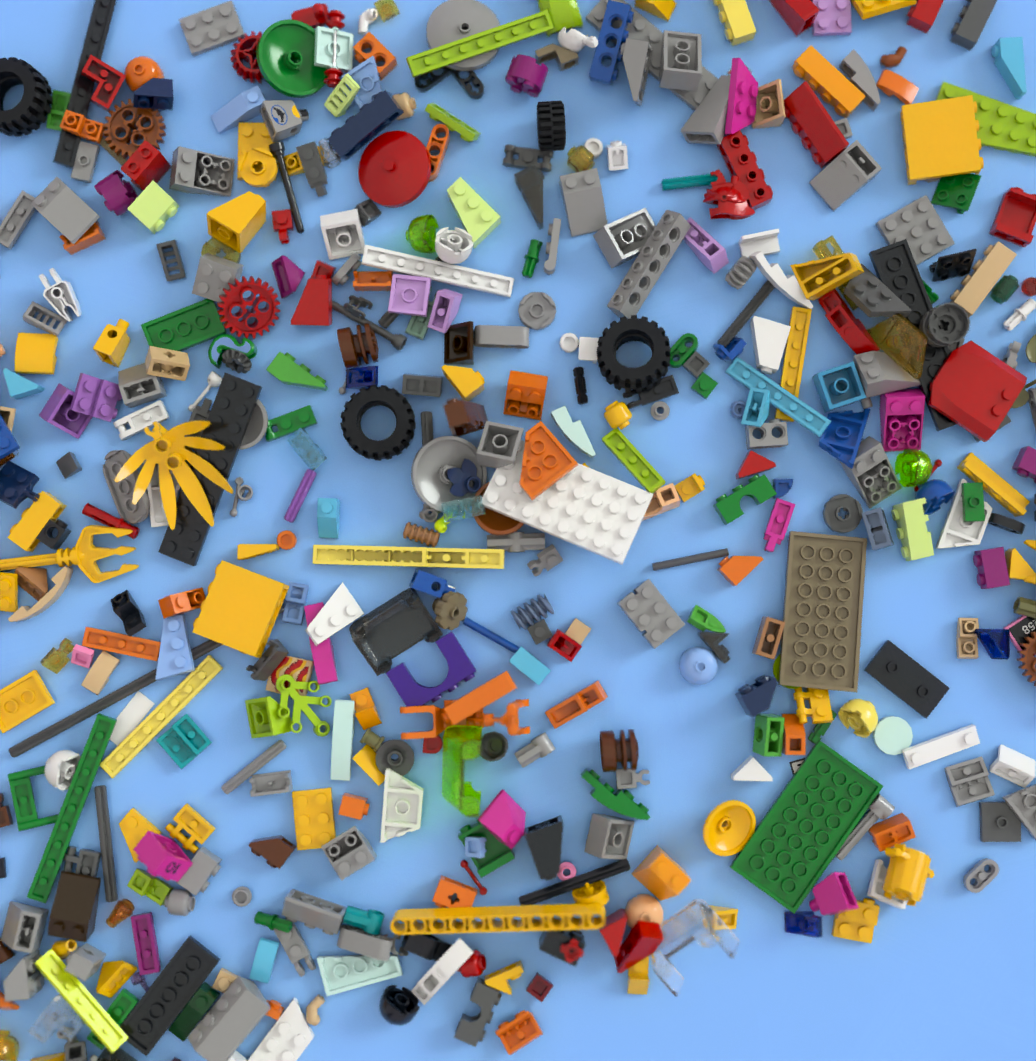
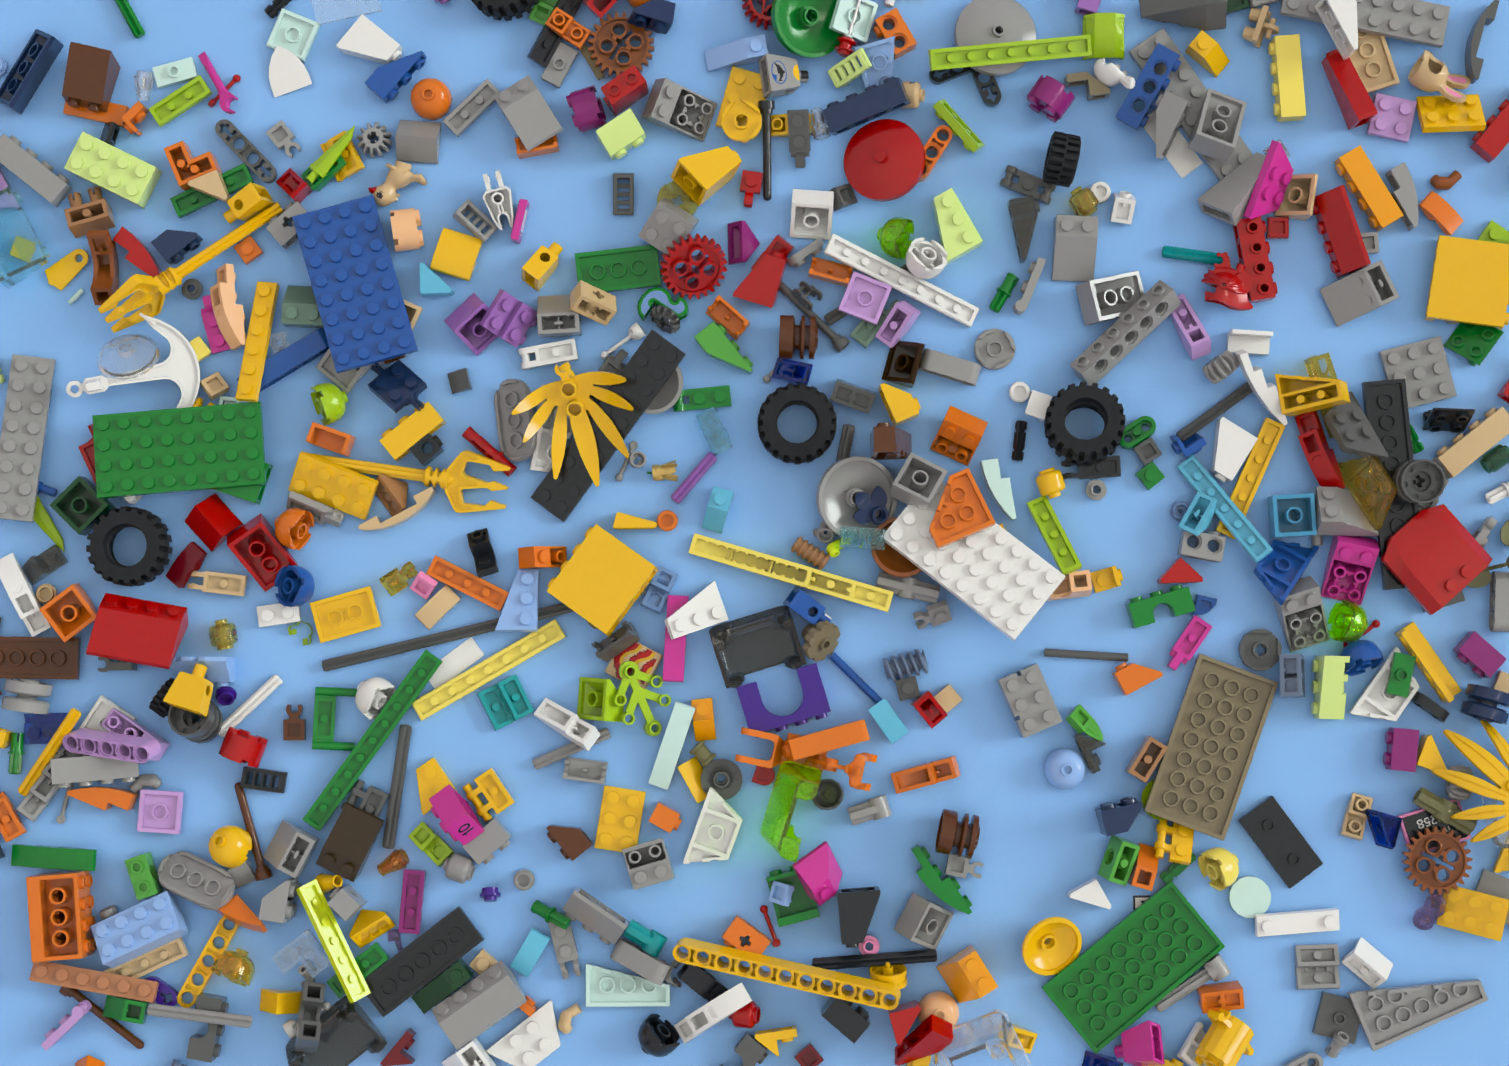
camera: 20 degrees right, 0 degrees up
red plate [560,939,584,963] -> none
none -> dark purple plate [480,887,501,902]
none -> dark pink tile [510,199,530,244]
none -> white slope [534,698,600,751]
none -> pearl gold piece [647,460,678,482]
none -> orange hinge [706,295,750,340]
none -> white sticker [1144,110,1203,178]
none -> red tile [1267,217,1289,239]
none -> light grey pin [1325,1031,1349,1058]

